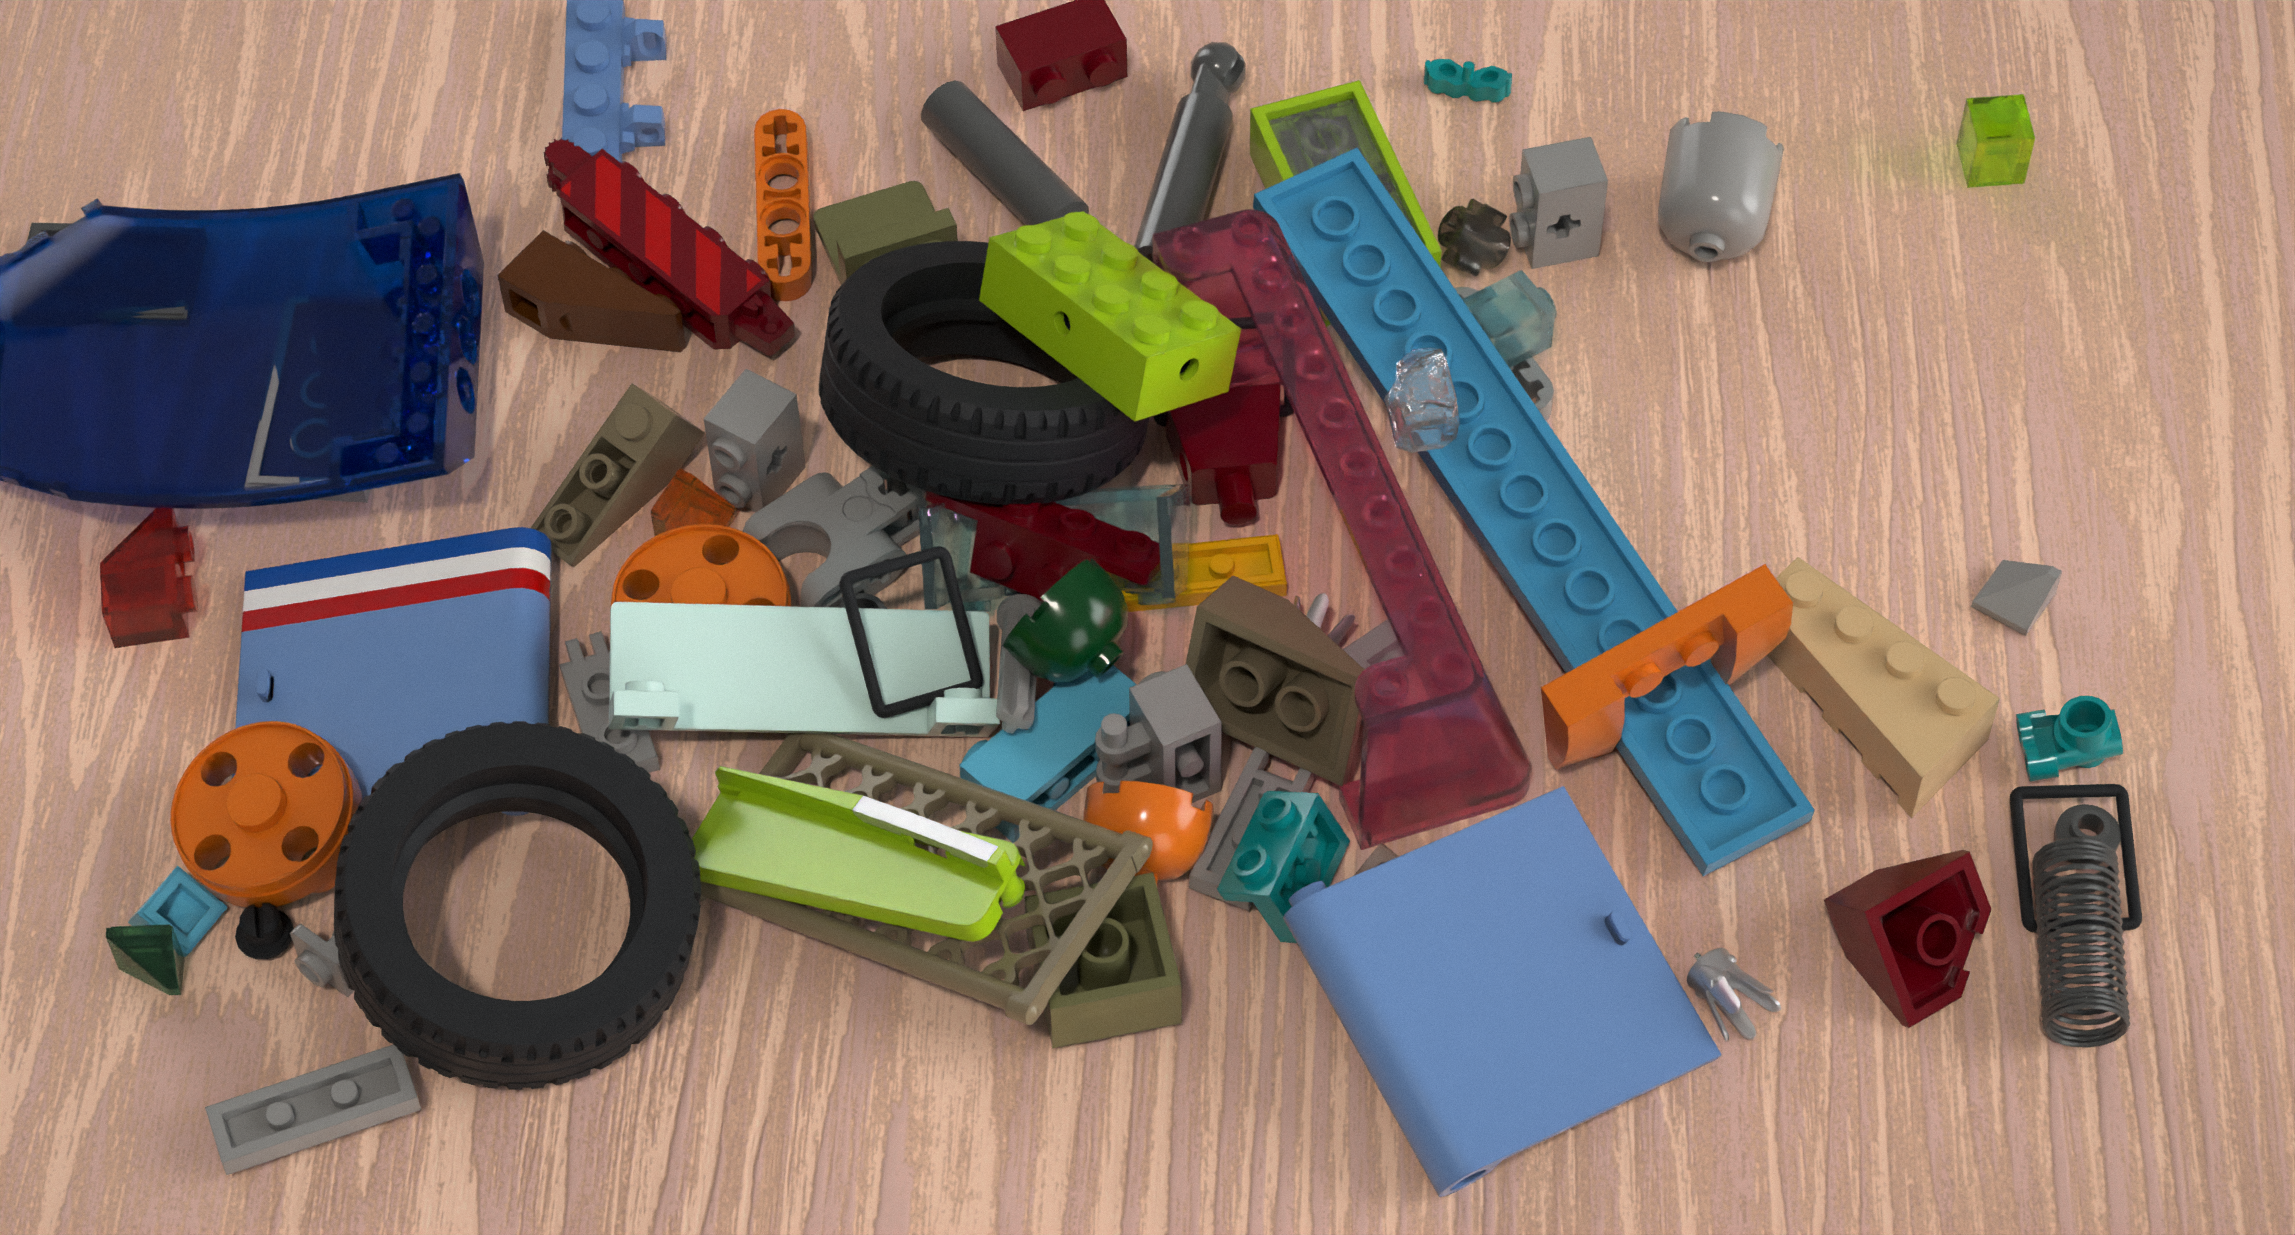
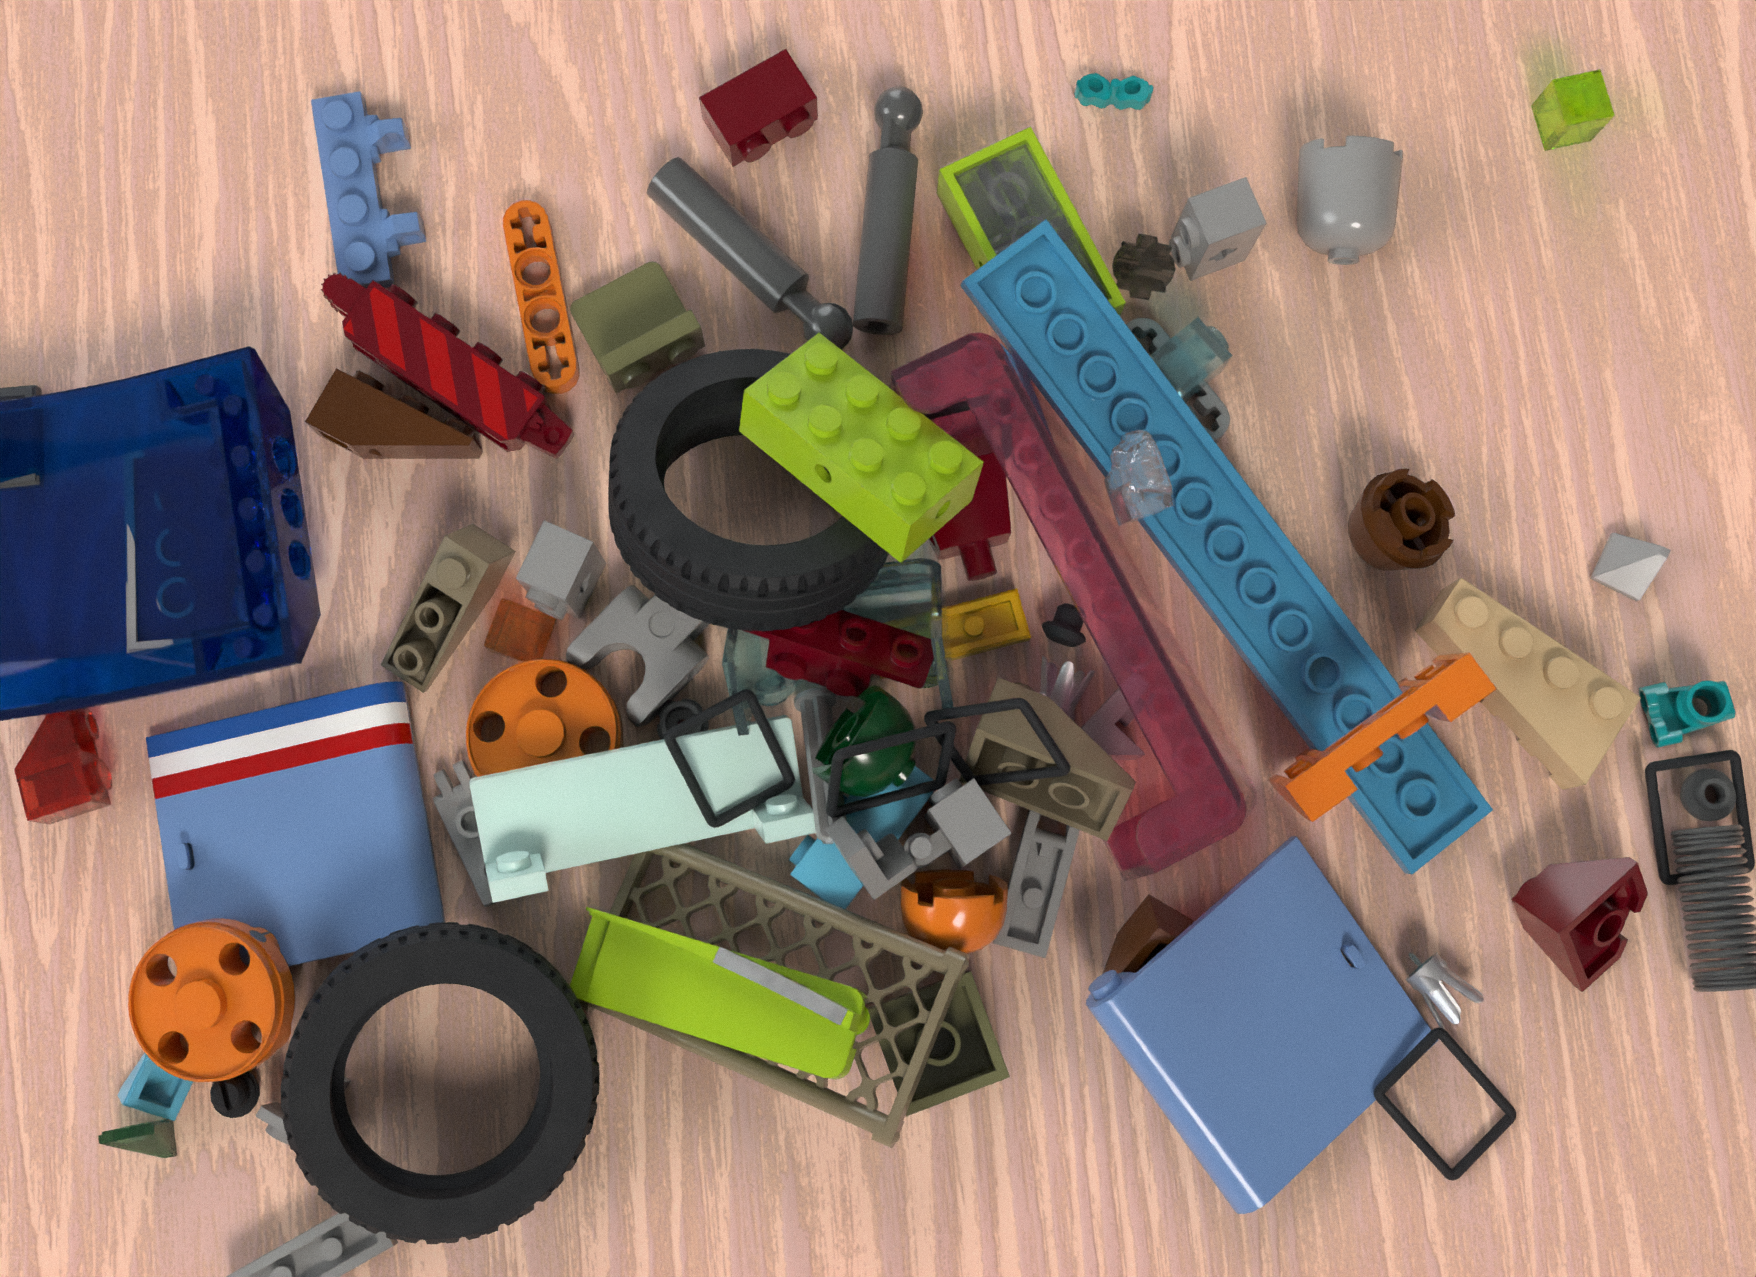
camera: 15 degrees left, 25 degrees up
teal bracket [1217,791,1350,943] -> none
none -> light grey bracket [825,817,917,900]
none -> black piece [826,721,956,818]
none -> black piece [924,698,1071,786]
none -> black piece [1042,603,1086,647]
none -> reddish brown cone [1348,468,1455,571]
none -> black piece [1374,1027,1516,1181]

